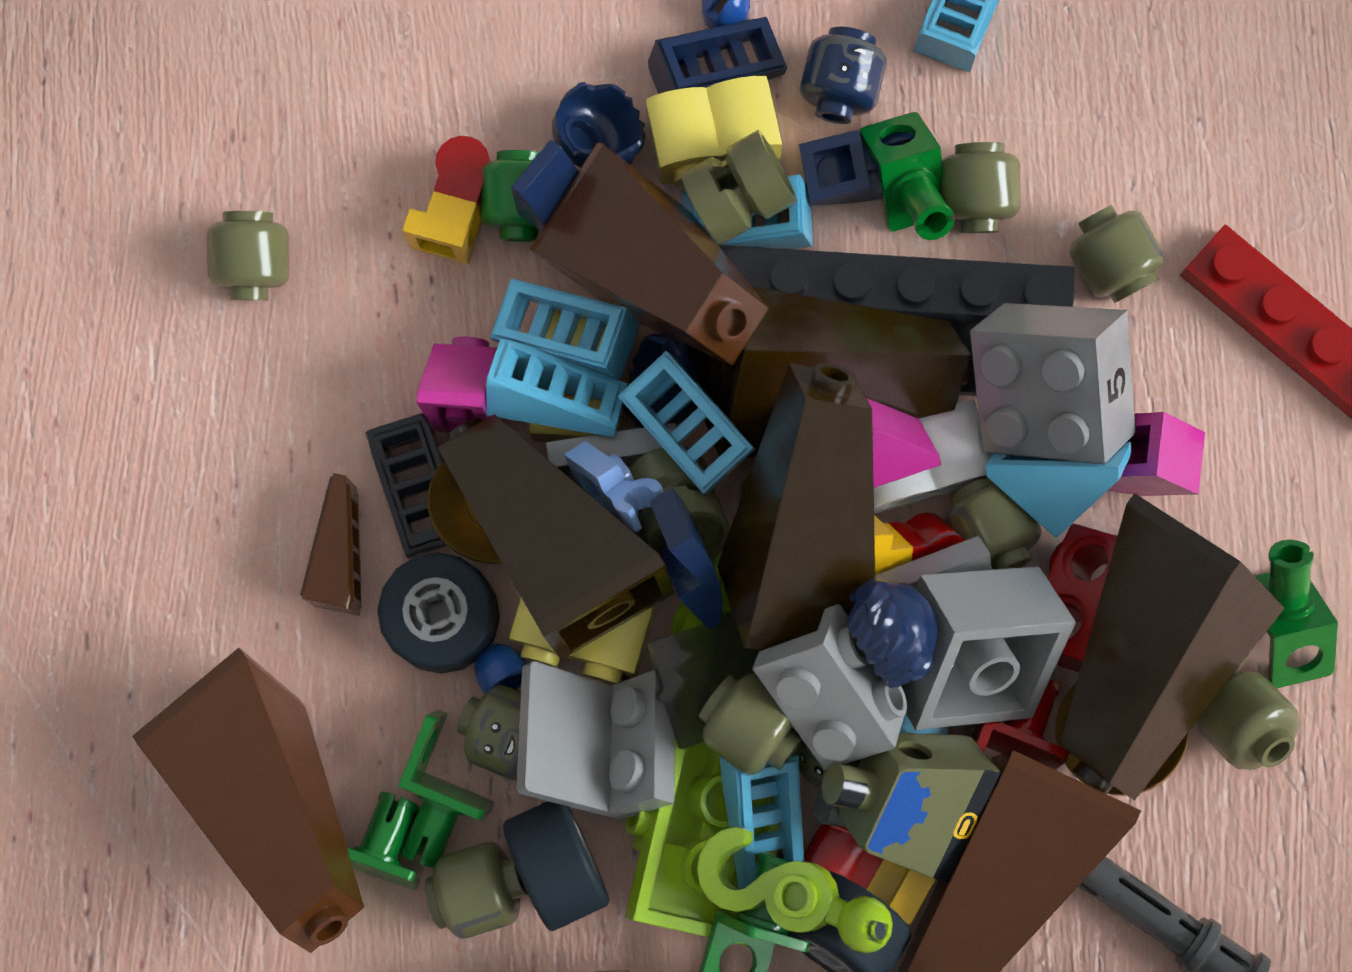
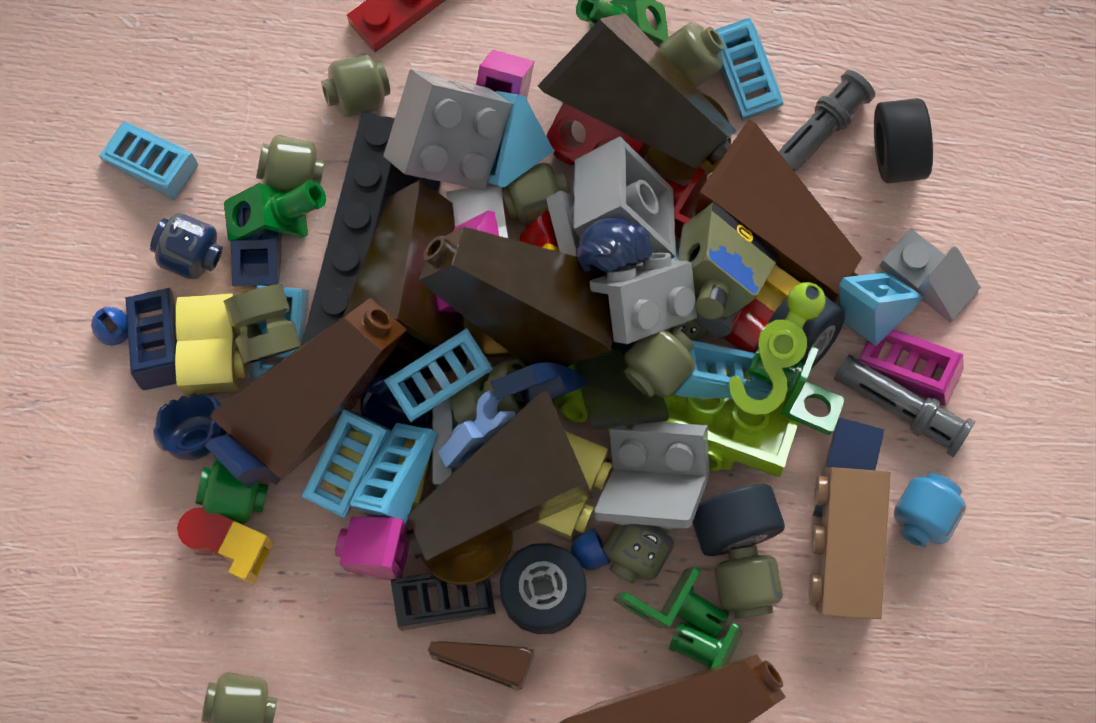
camera: 85 degrees left, 5 degrees down
none -> medium azure slope [715,18,784,121]

